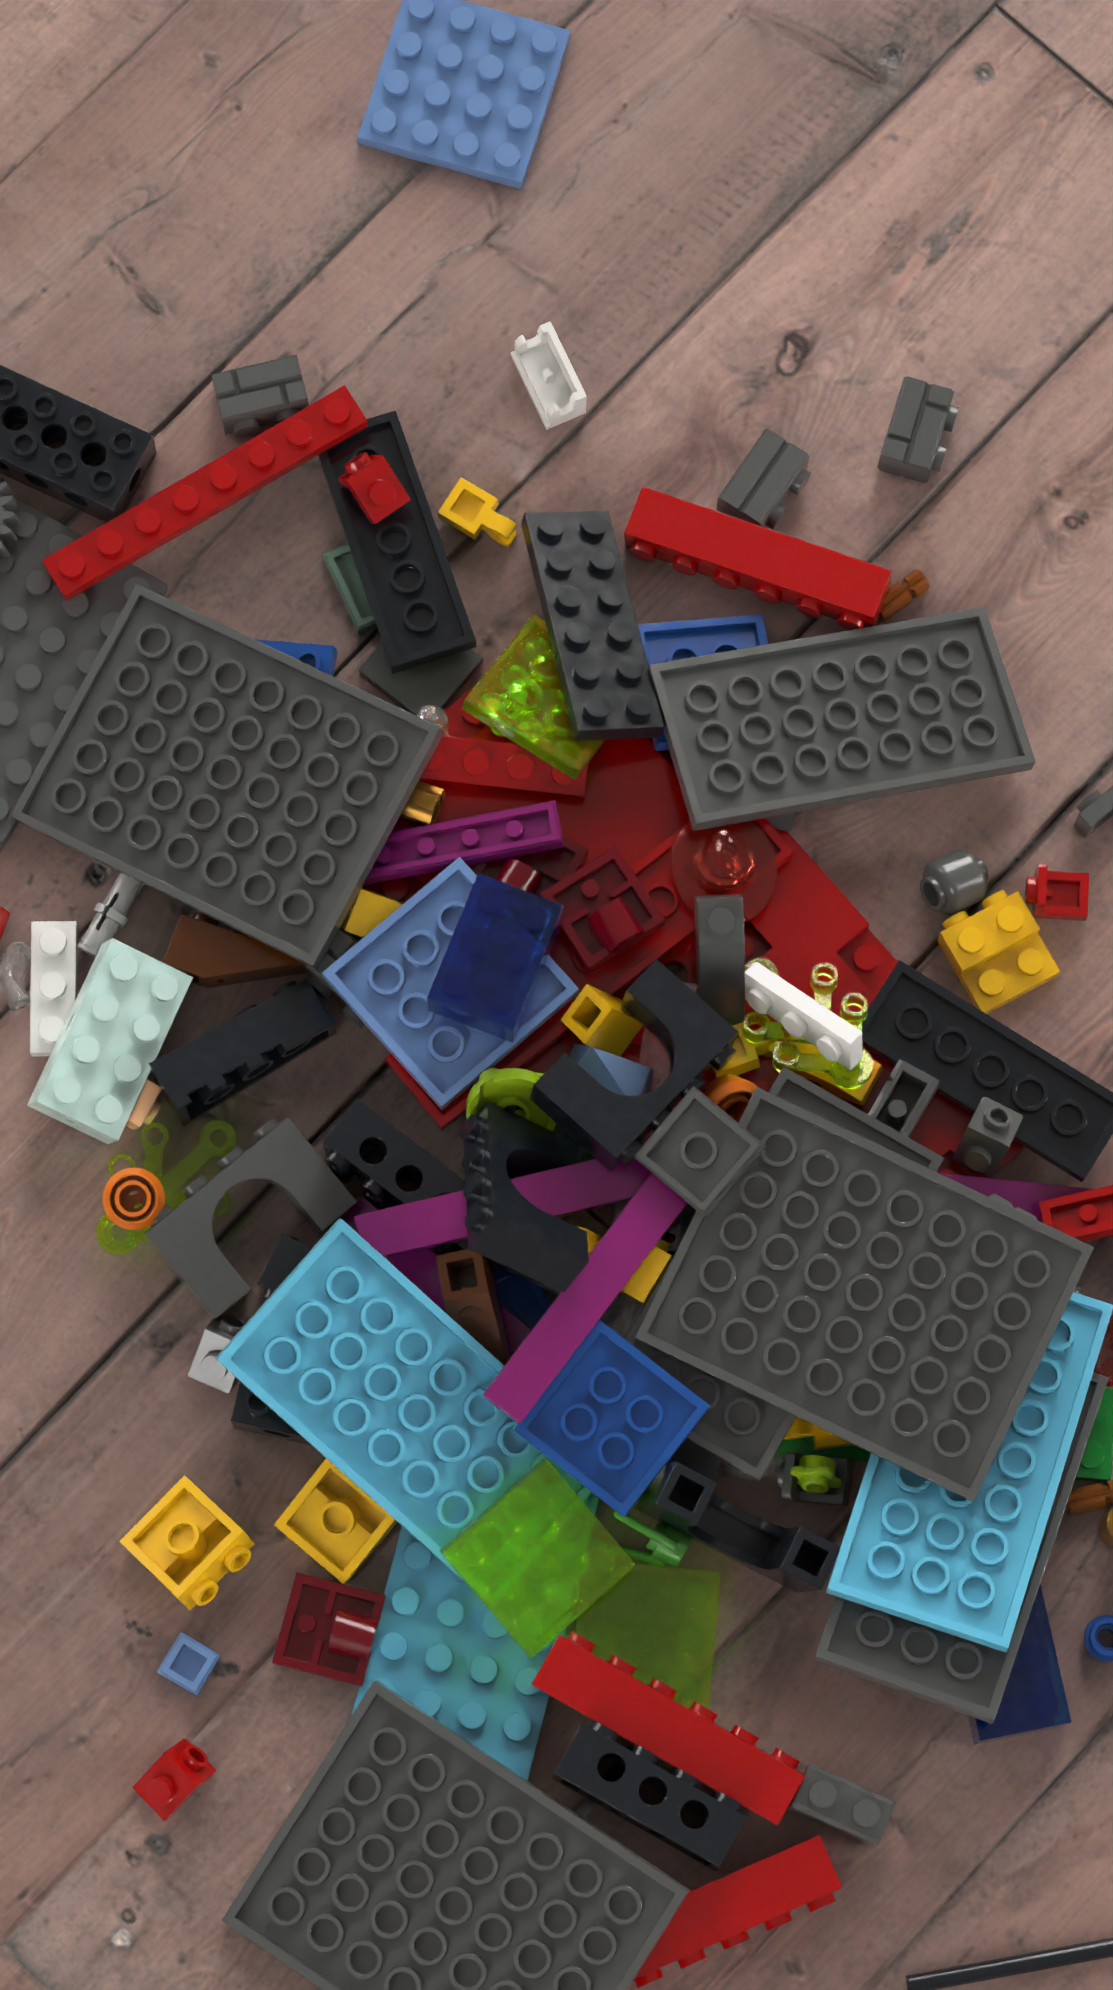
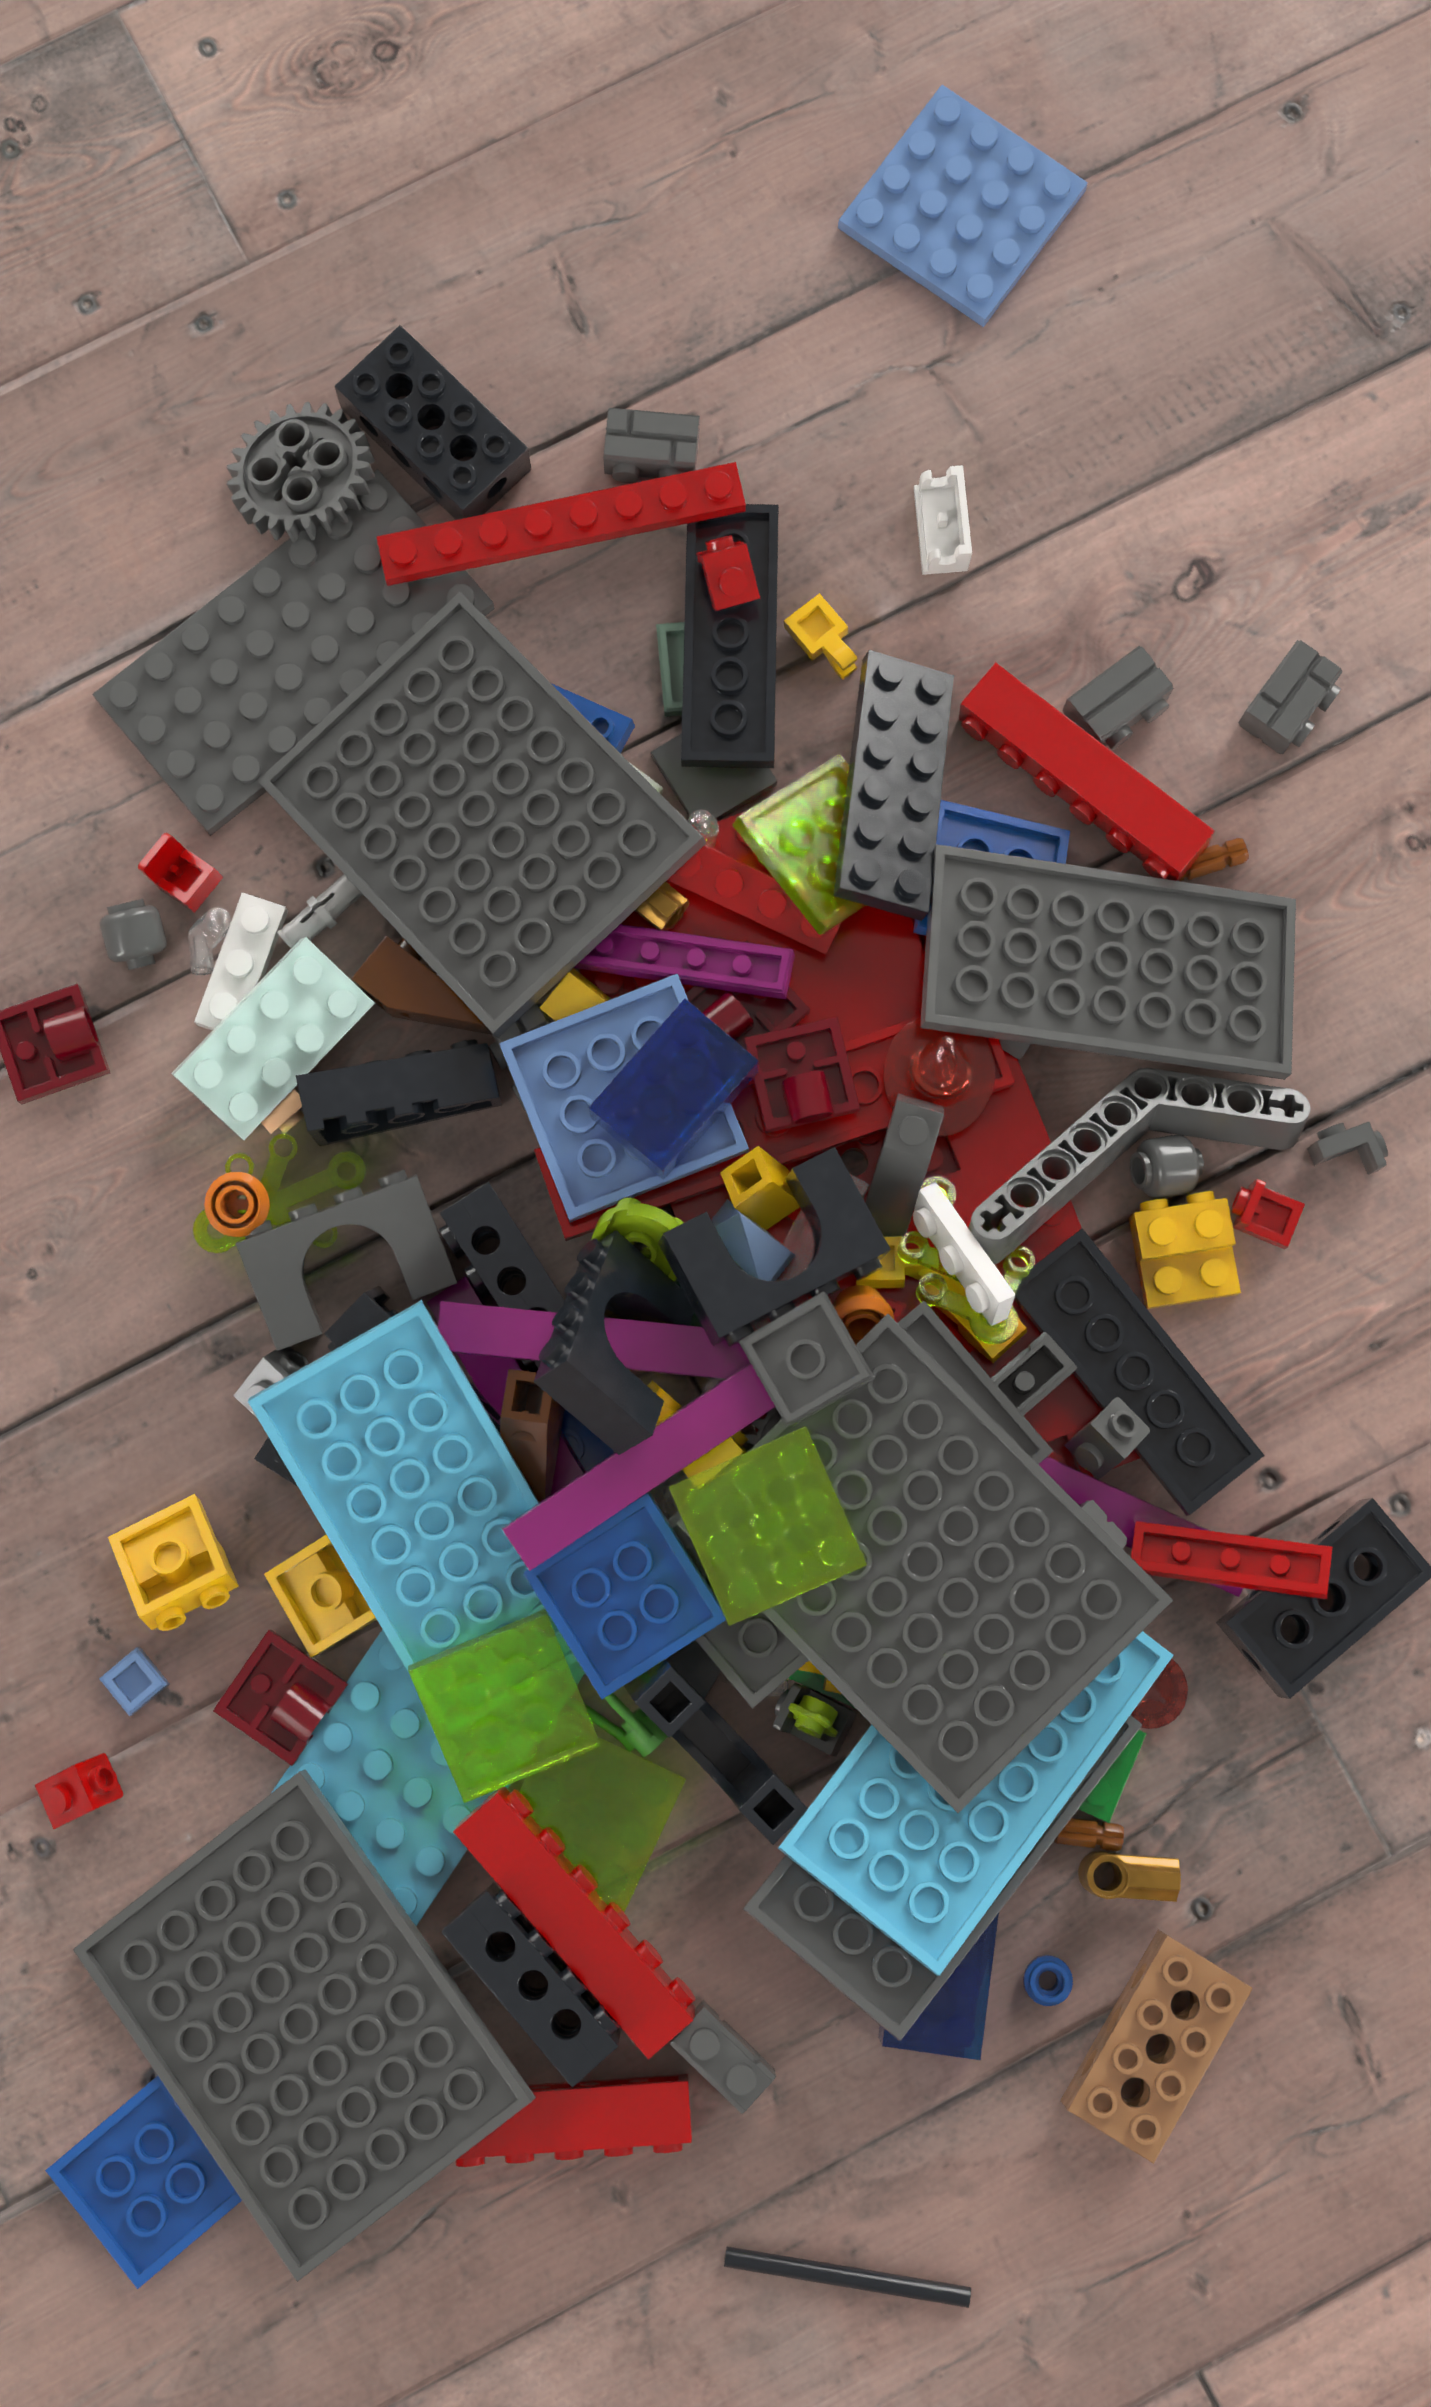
camera: 20 degrees right, 5 degrees up
none -> clear neon green plate [669,1426,868,1626]
none -> dark grey beam [969,1068,1311,1264]

